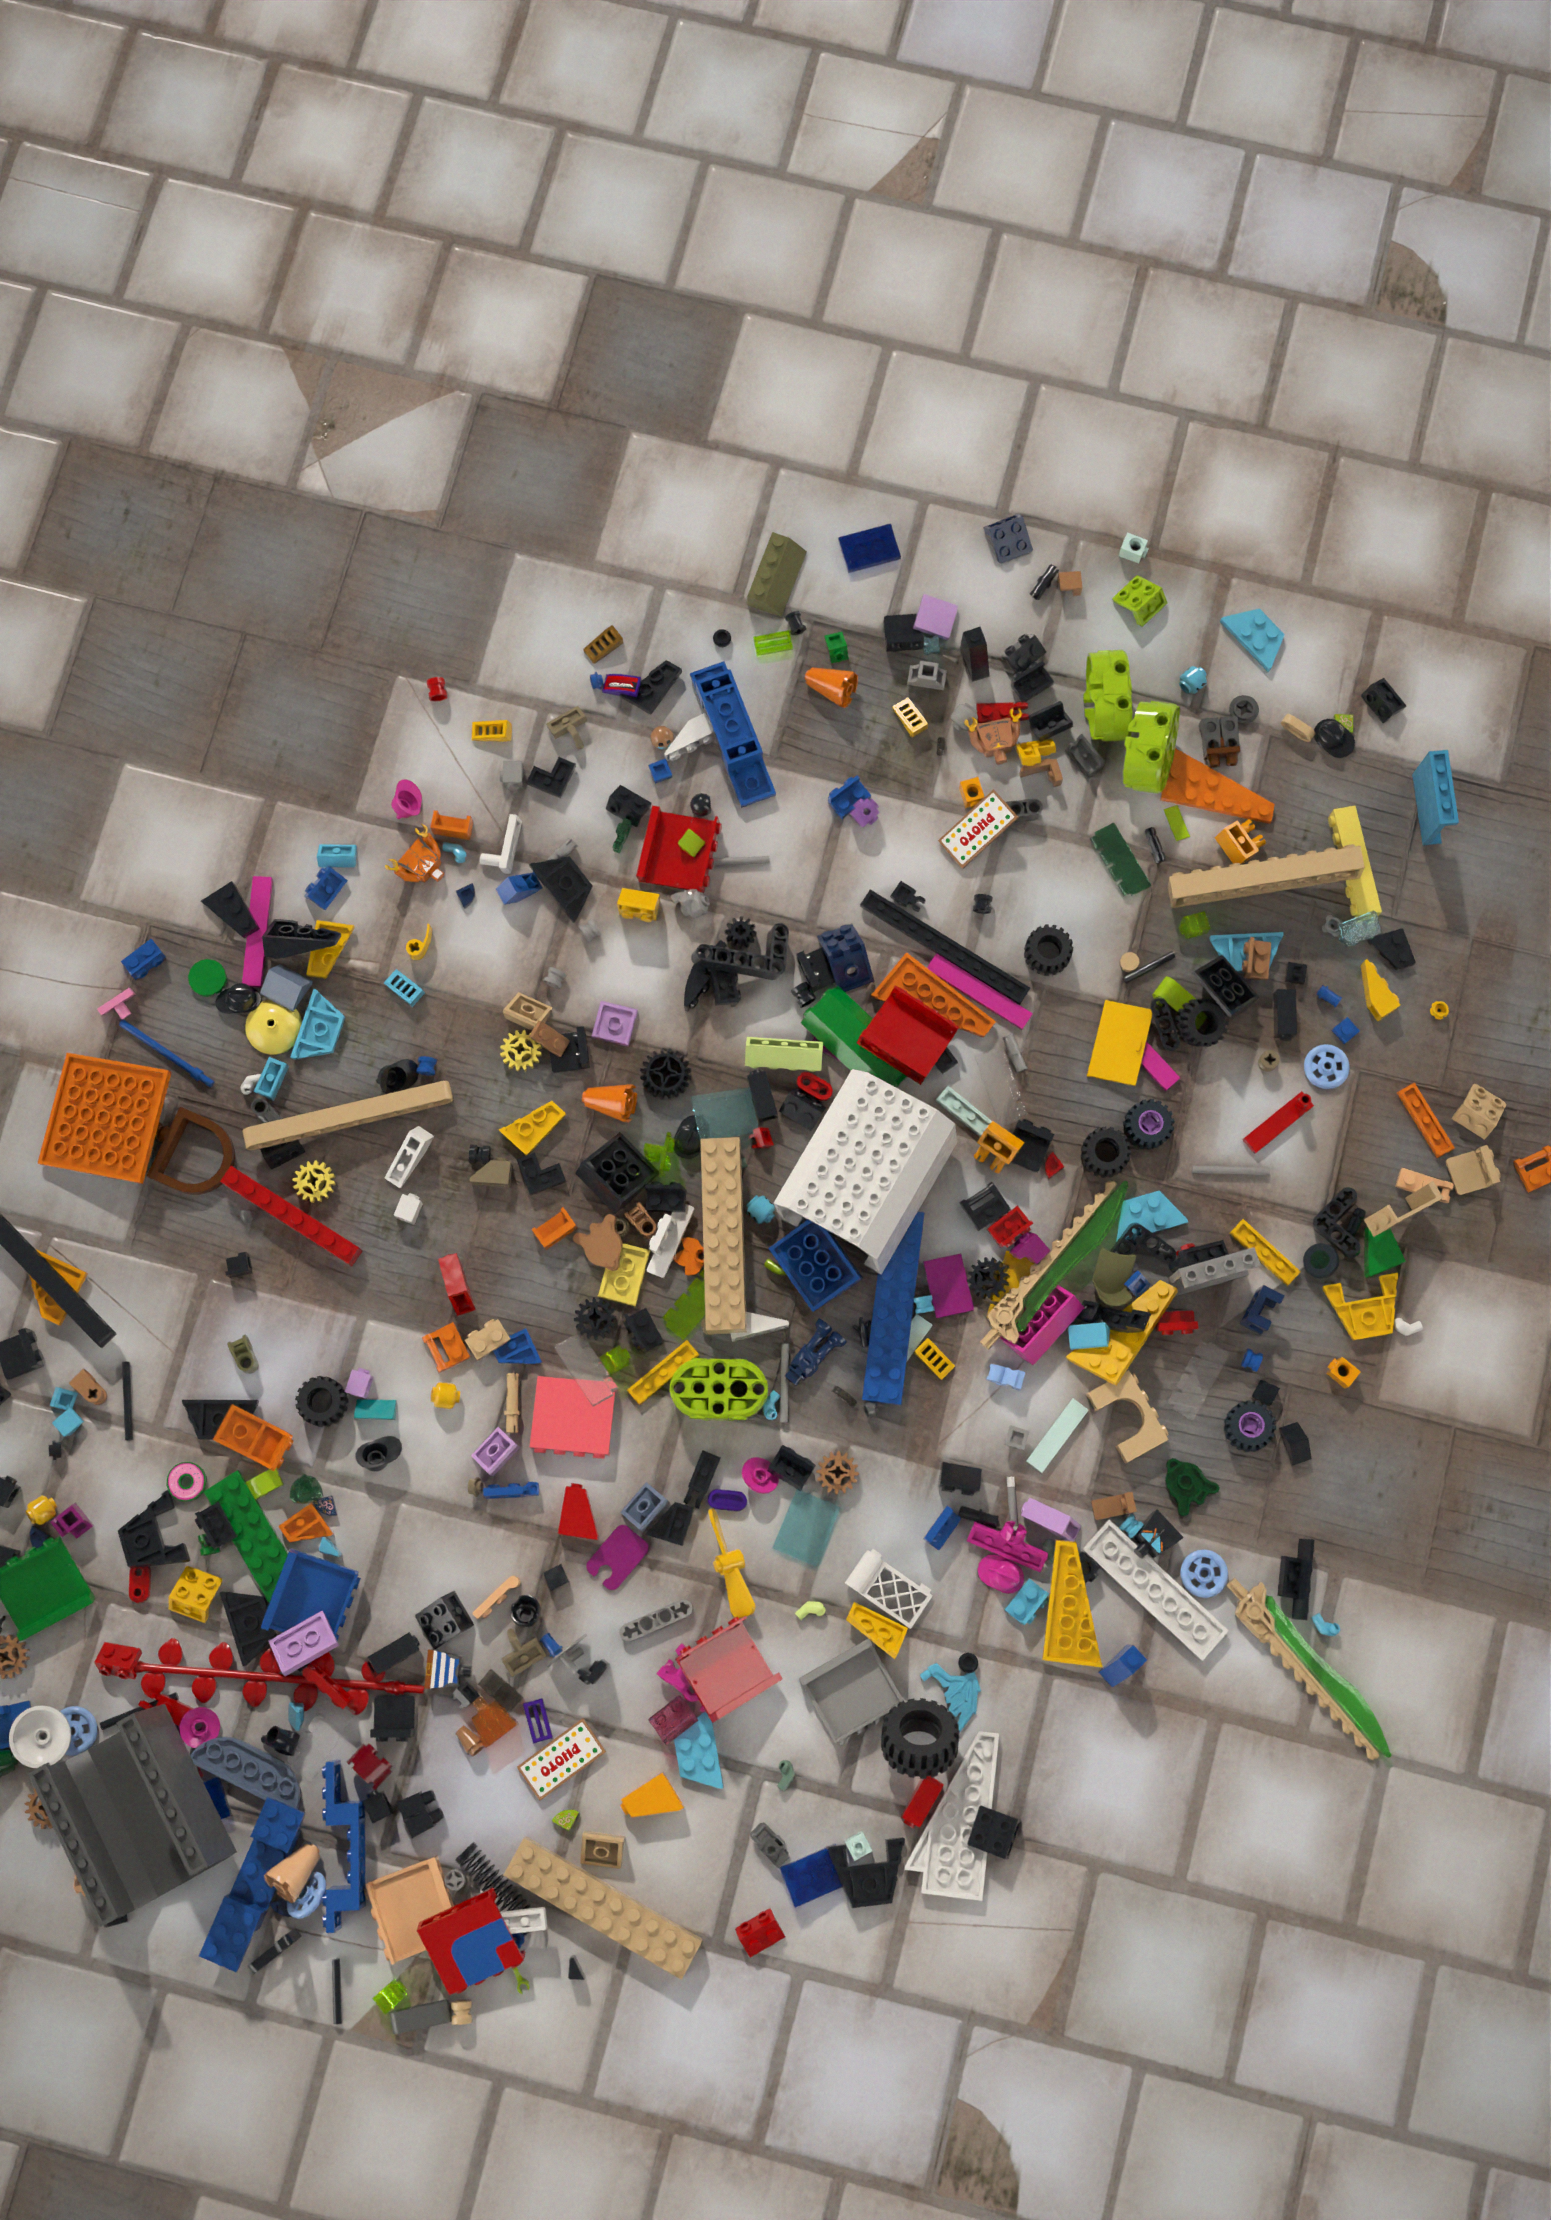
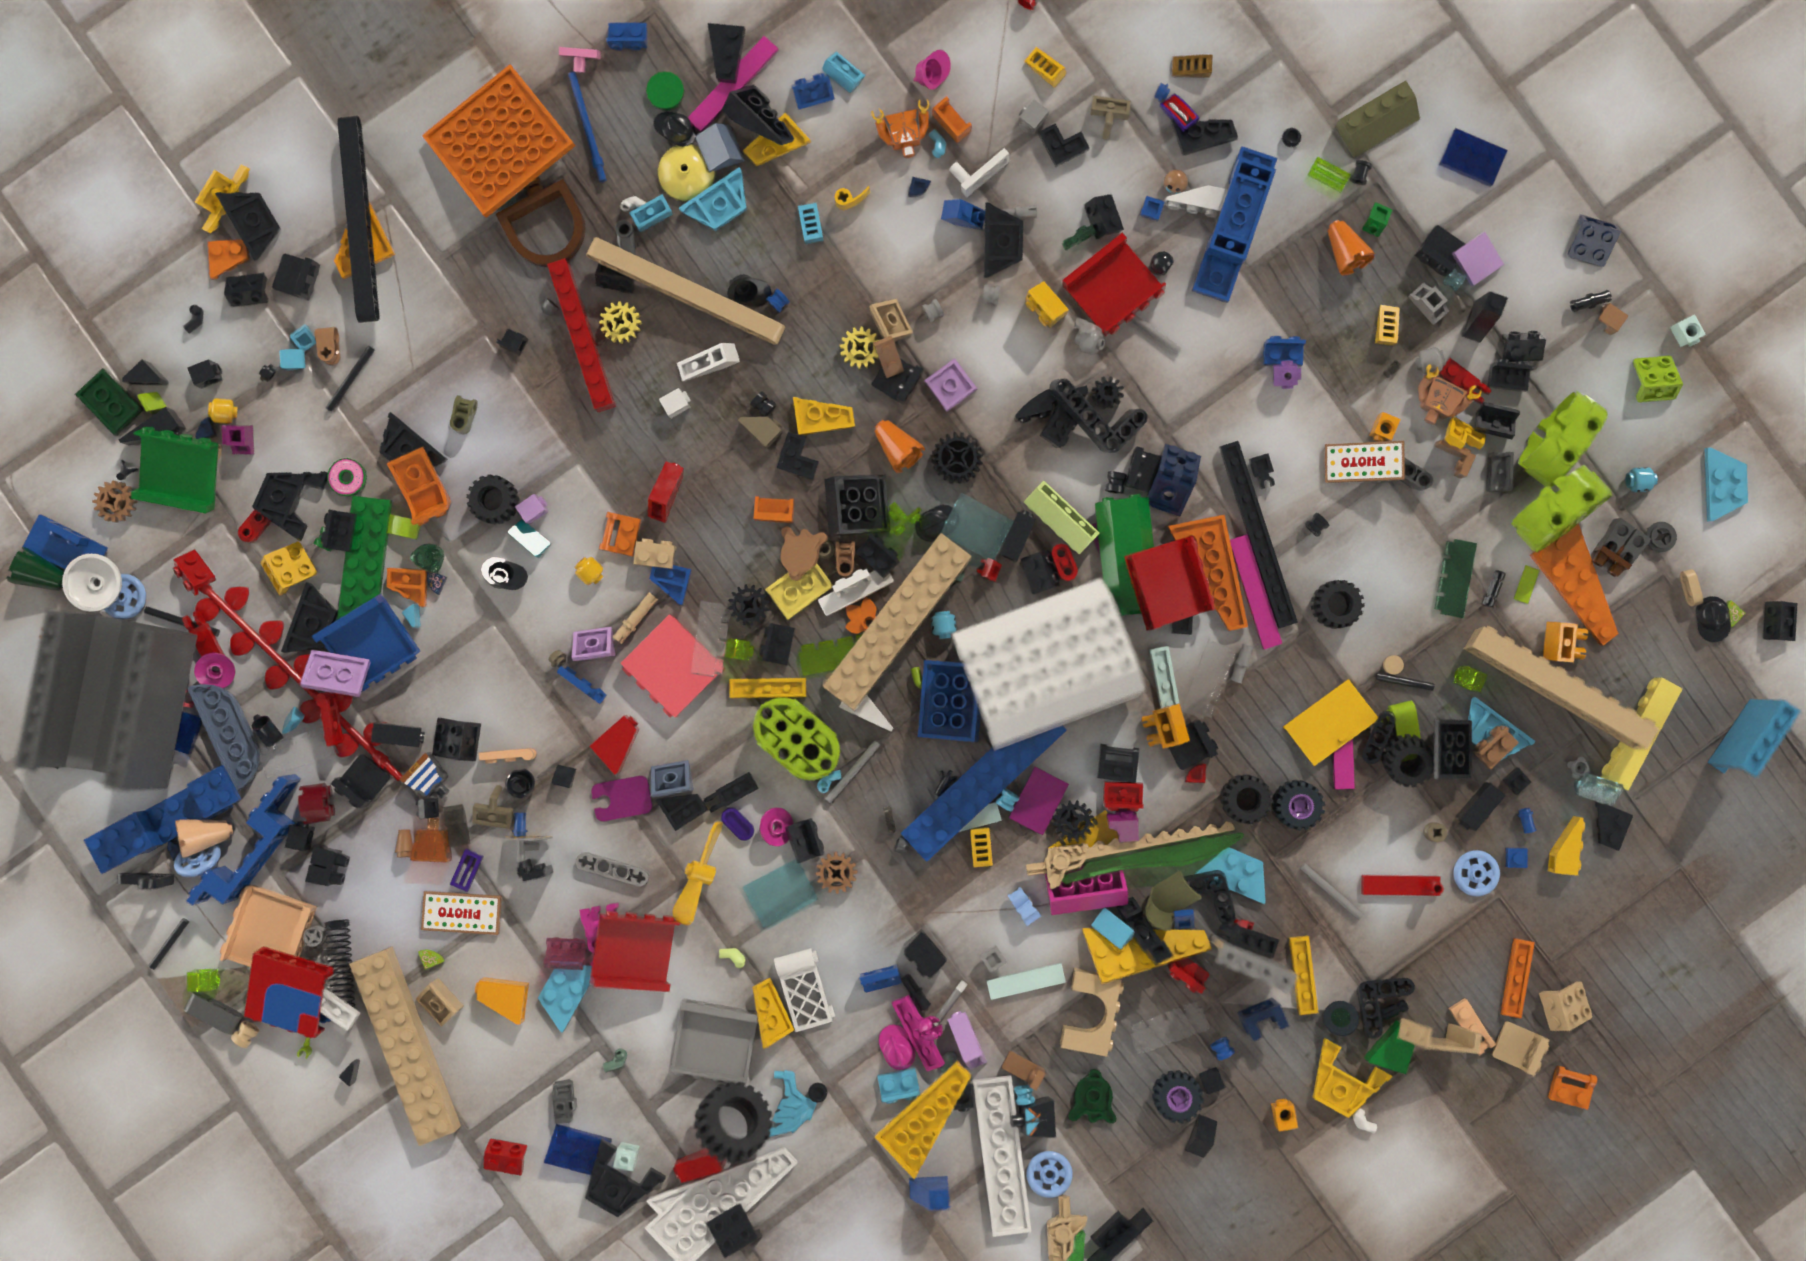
camera: 45 degrees right, 10 degrees up
lime slope [678,829,705,857] -> none
dark blue piece [785,1318,847,1386] -> none
yellow plate [1430,1001,1449,1020] -> none

